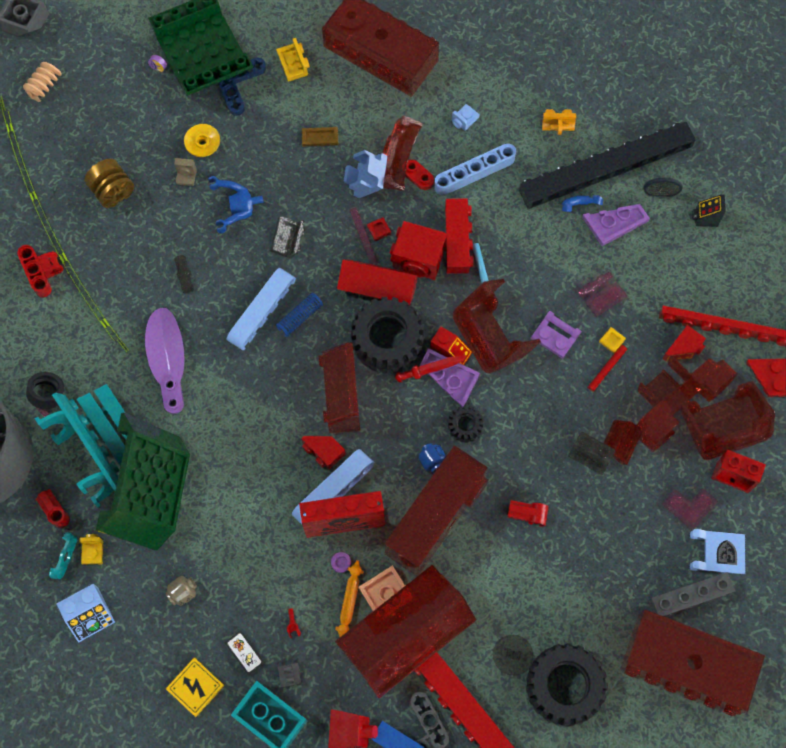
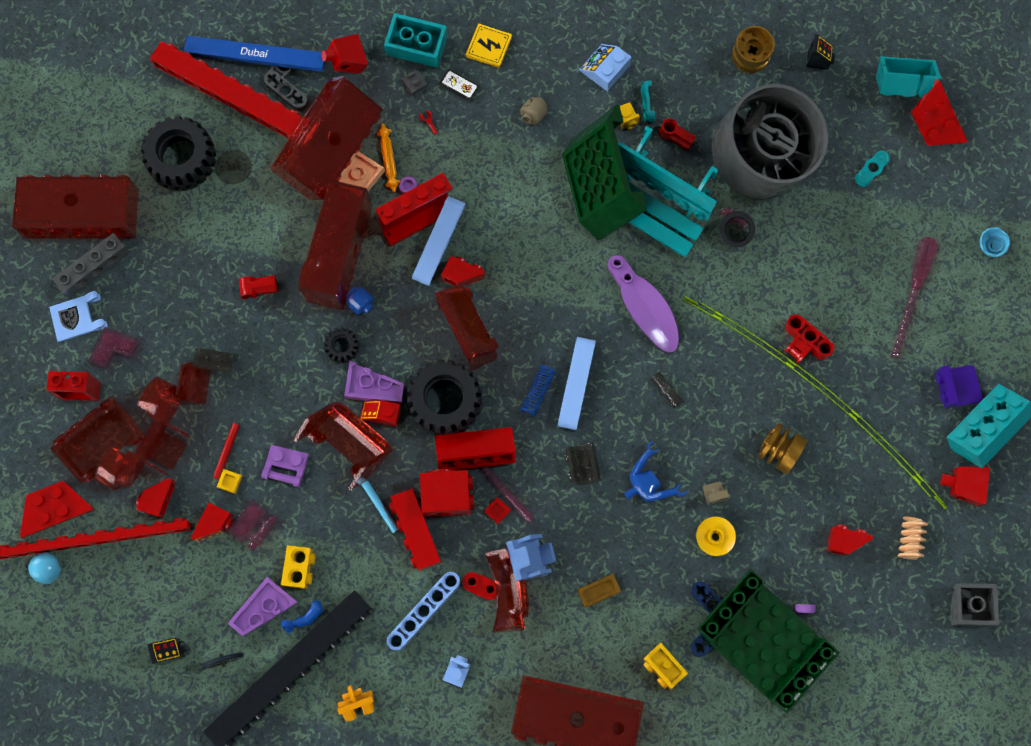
camera: 160 degrees right, 5 degrees up
red sword [395,356,466,383] -> none
none -> red slope [191,503,234,542]
none -> yellow brick [281,545,316,589]
none -> red slope [826,524,873,556]

